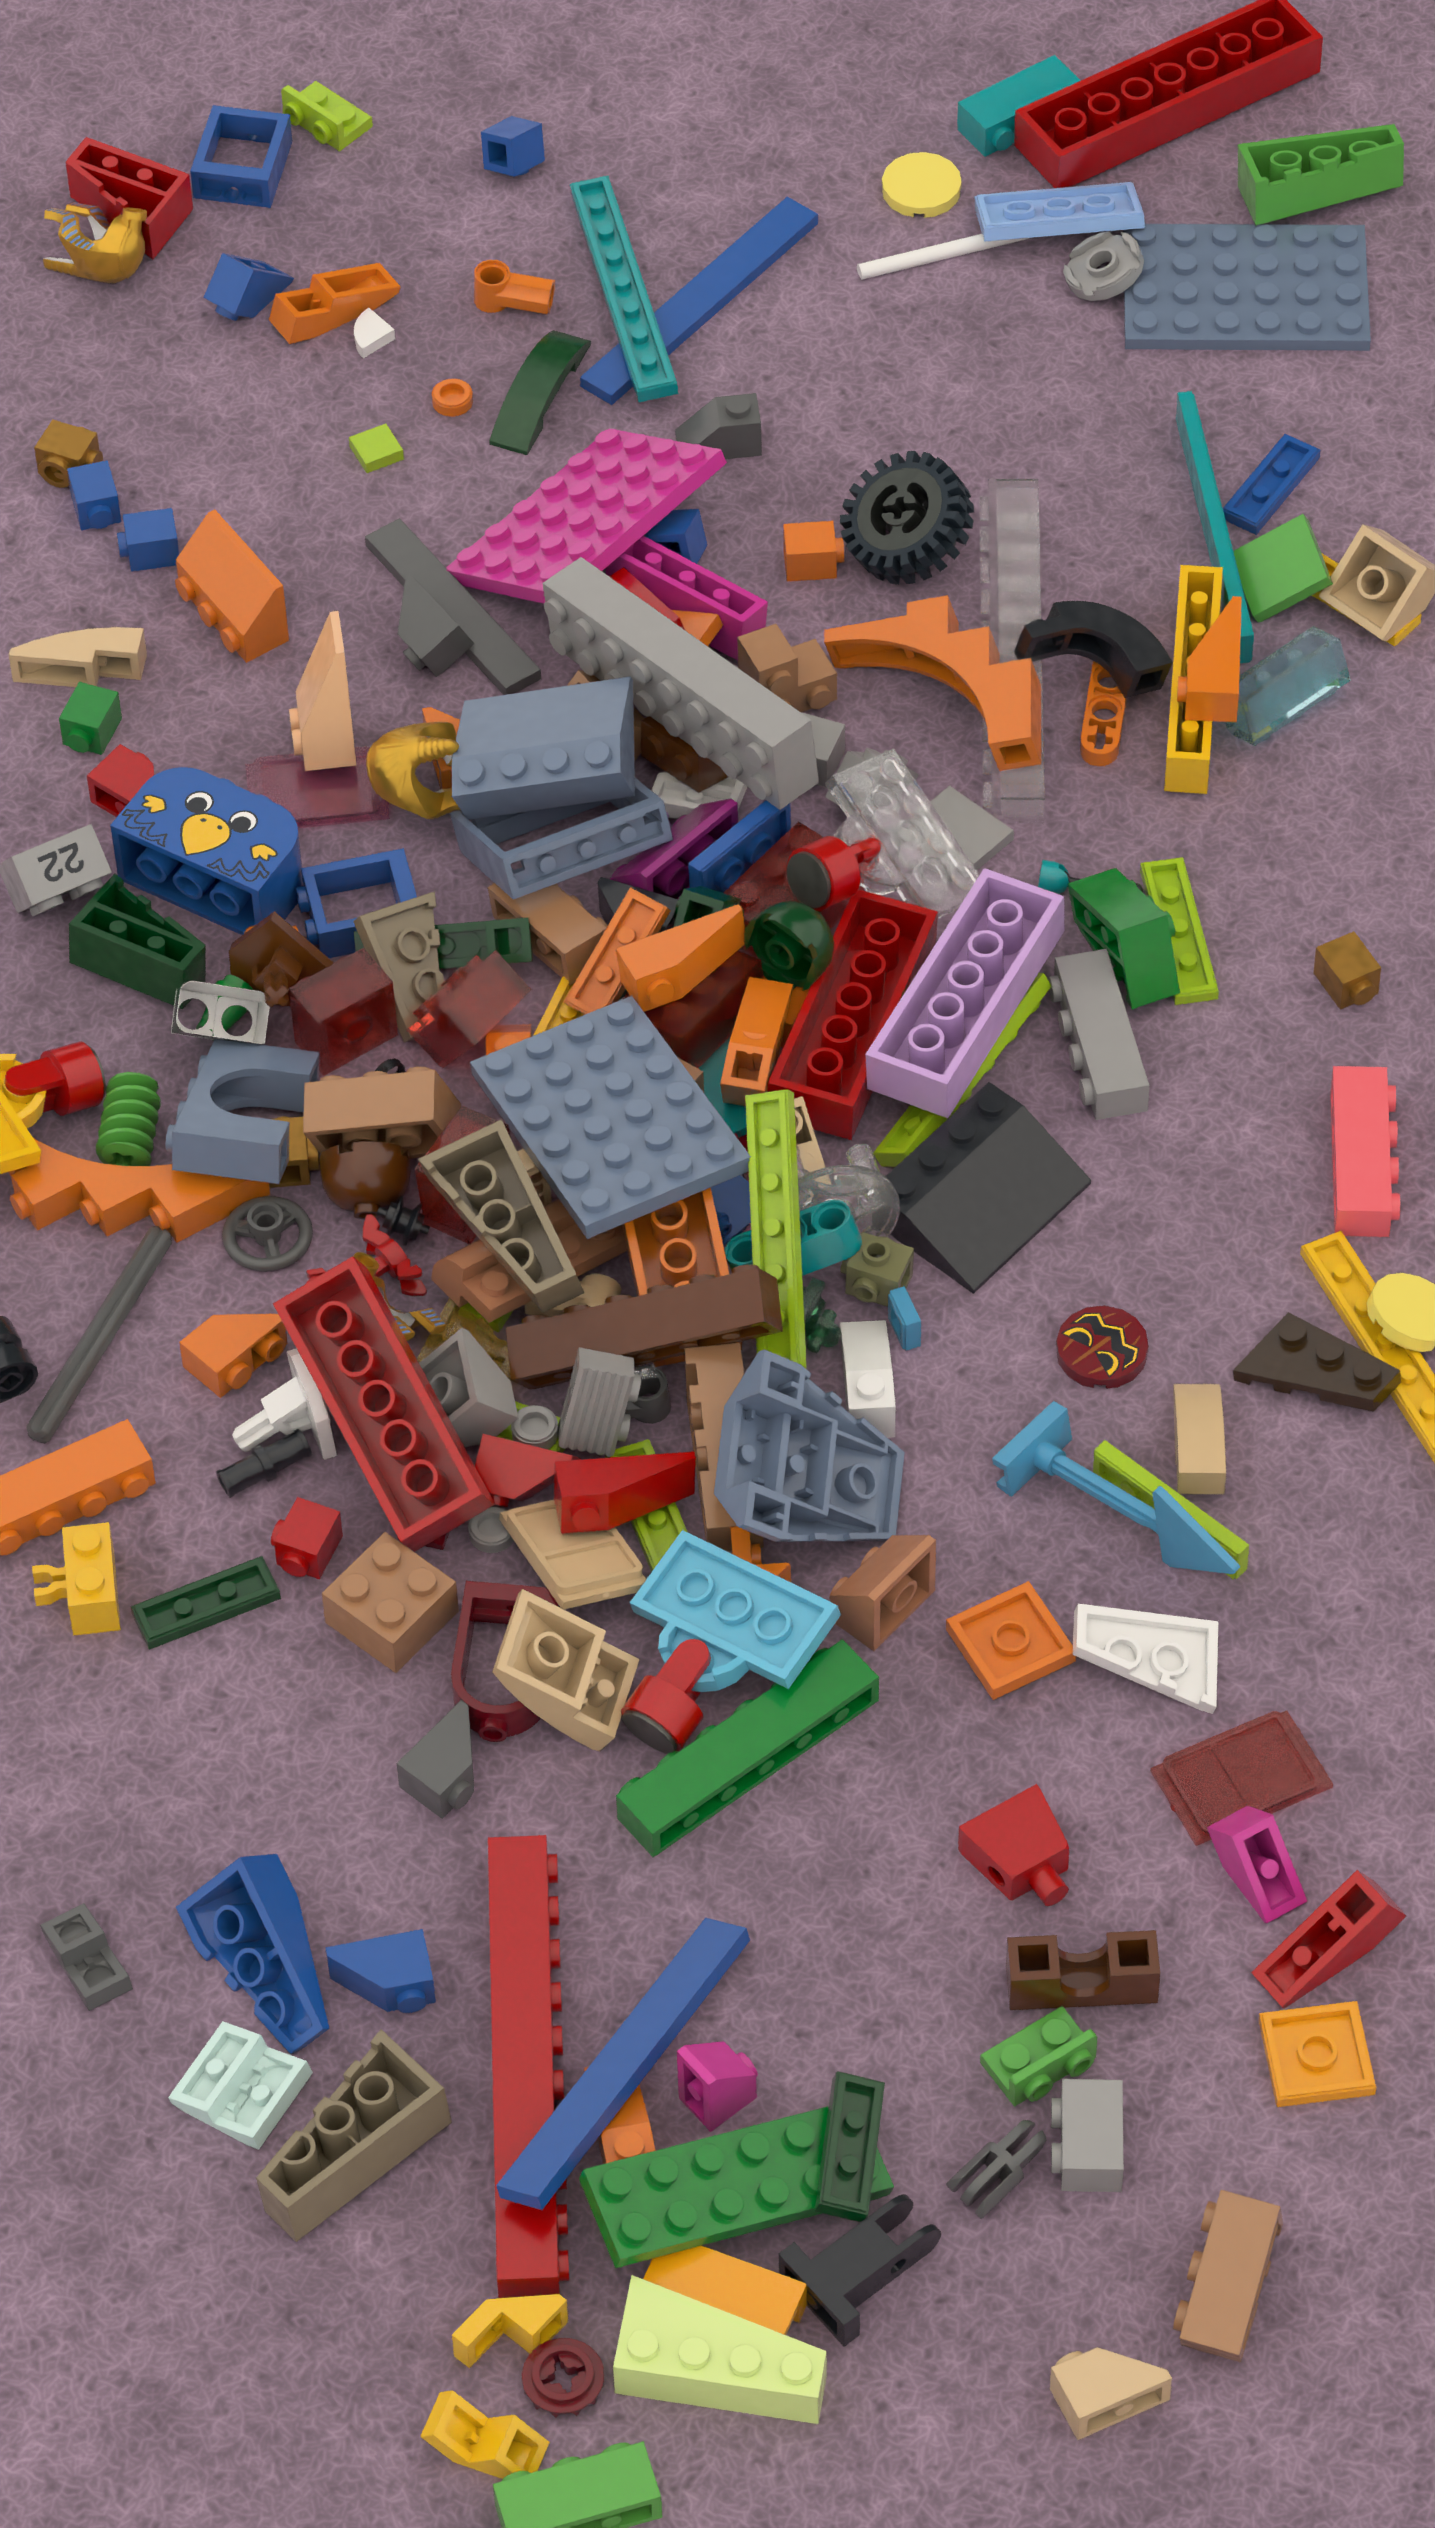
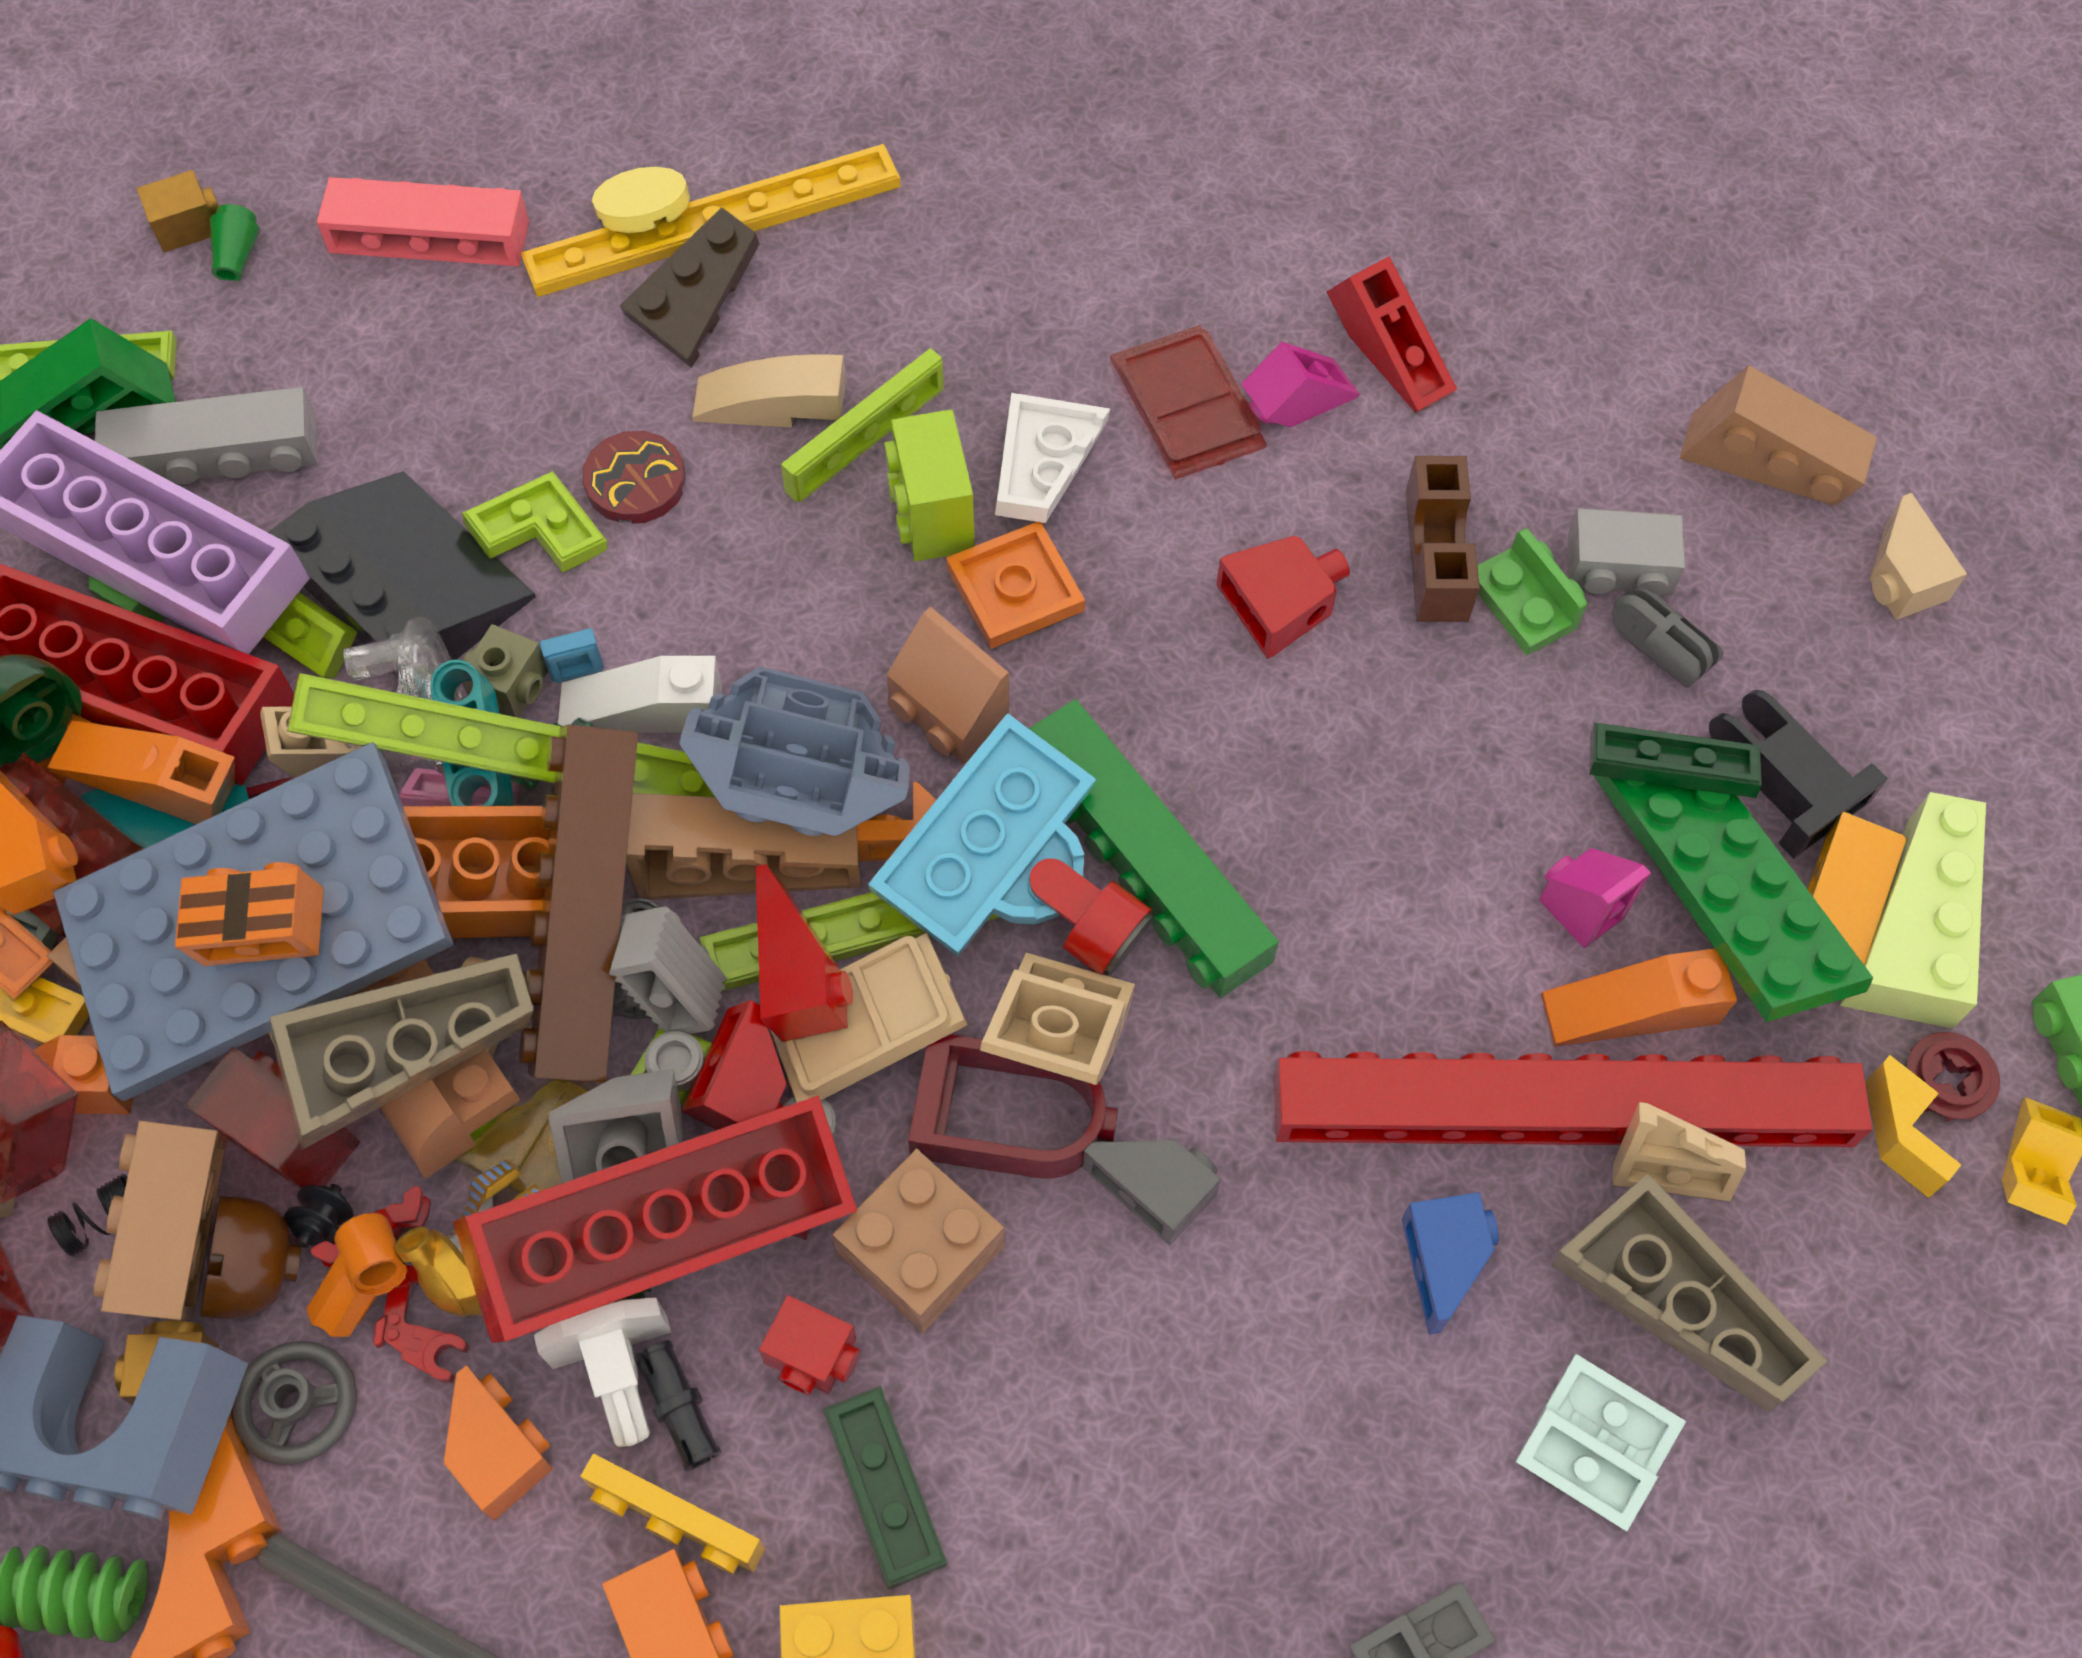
camera: 90 degrees left, 10 degrees up
blue wedge [176,1854,330,2054] -> none
blue tile [496,1917,750,2210] -> none
dark azure piece [992,1401,1240,1574] -> none
light orange tile [1259,2001,1376,2107] -> none
none -> orange brick [175,862,324,966]
none -> green cone [210,204,260,281]
none -> orange piece [306,1213,407,1337]
none -> lime tile [462,471,607,573]
none -> yellow plate [580,1453,765,1575]
none -> lime brick [884,409,975,562]
none -> tan wing [1612,1102,1746,1202]

